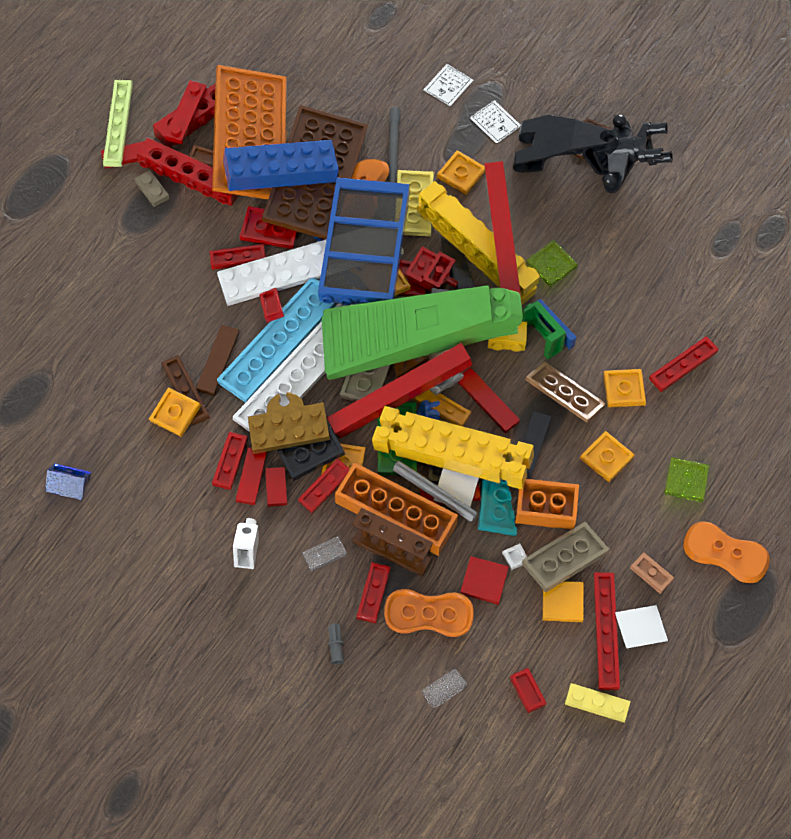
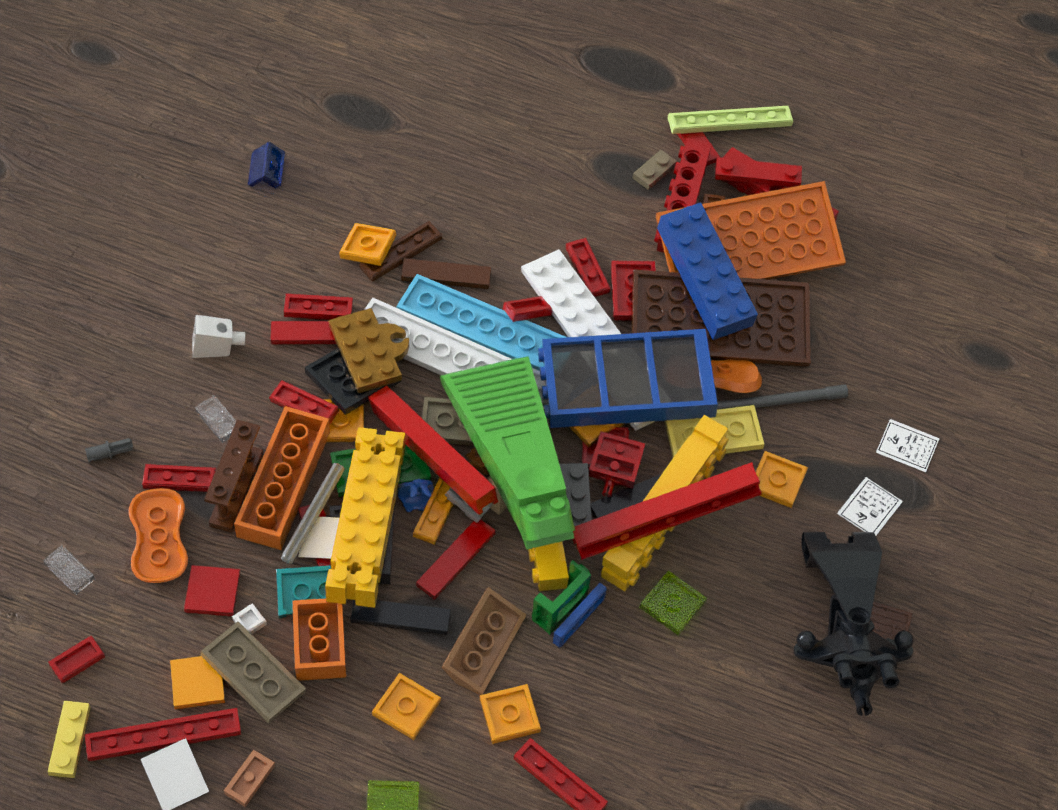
camera: 75 degrees right, 5 degrees down
red tile [265,467,287,507] -> none

